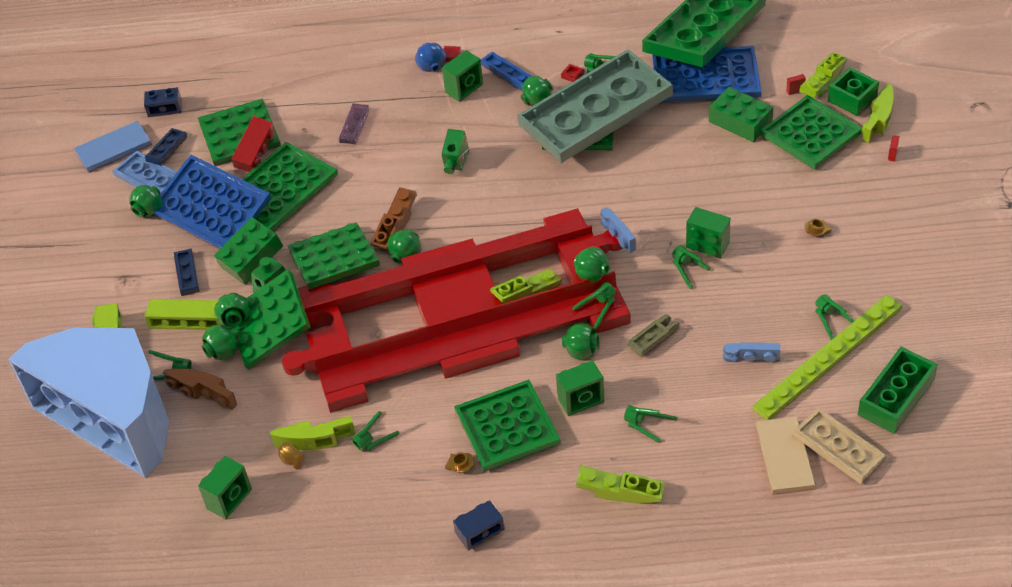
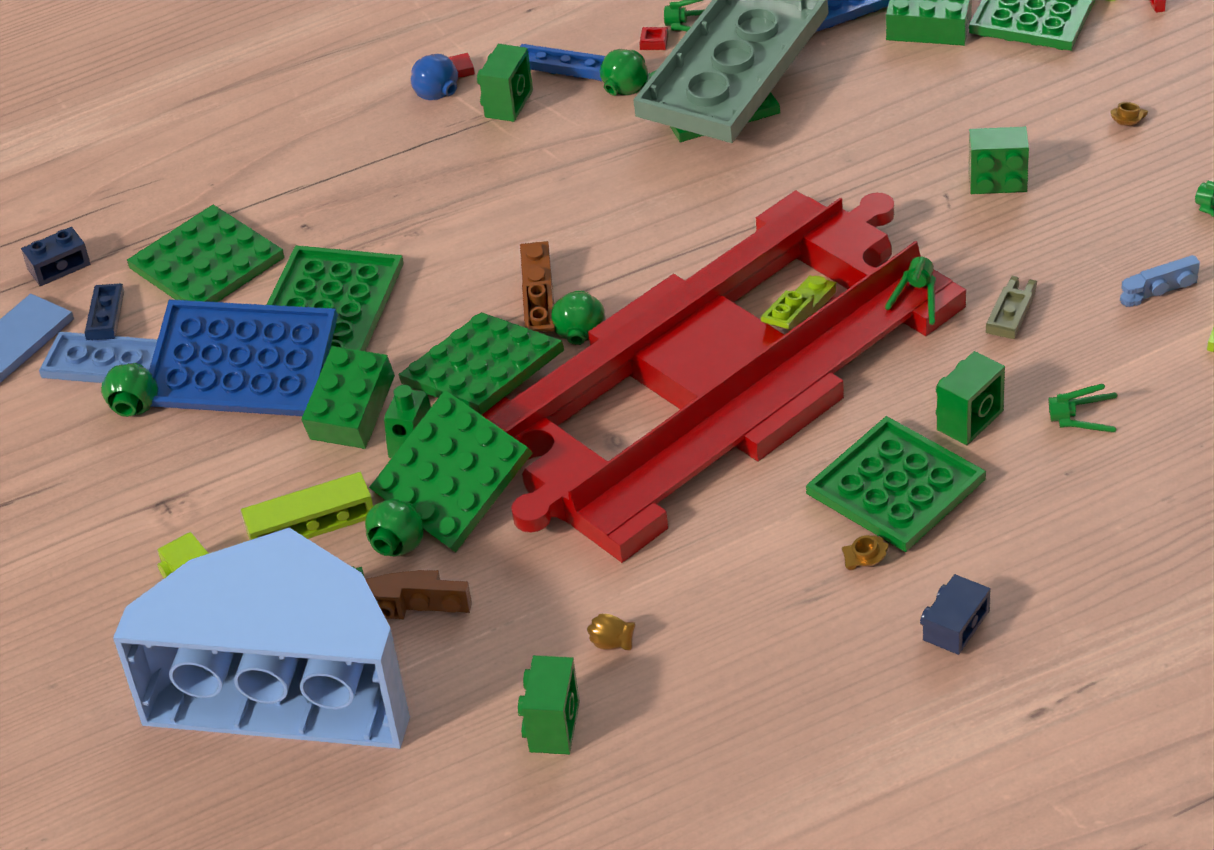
camera: 25 degrees left, 5 degrees down
dark blue tile [173,248,200,296] -> none
green plant [214,293,251,328] -> none
red brick [232,116,275,172] -> none
lime slope [270,416,355,450] -> none
clear purple tile [339,103,370,145] -> none
green plant [351,411,399,451] -> none
green torso [441,129,470,174] -> none
green plant [562,323,600,360] -> none
green plant [574,246,610,283] -> none
lime slope [575,465,665,503] -> none
medium blue hinge [600,208,636,253] -> none
green plant [672,245,710,289] -> none

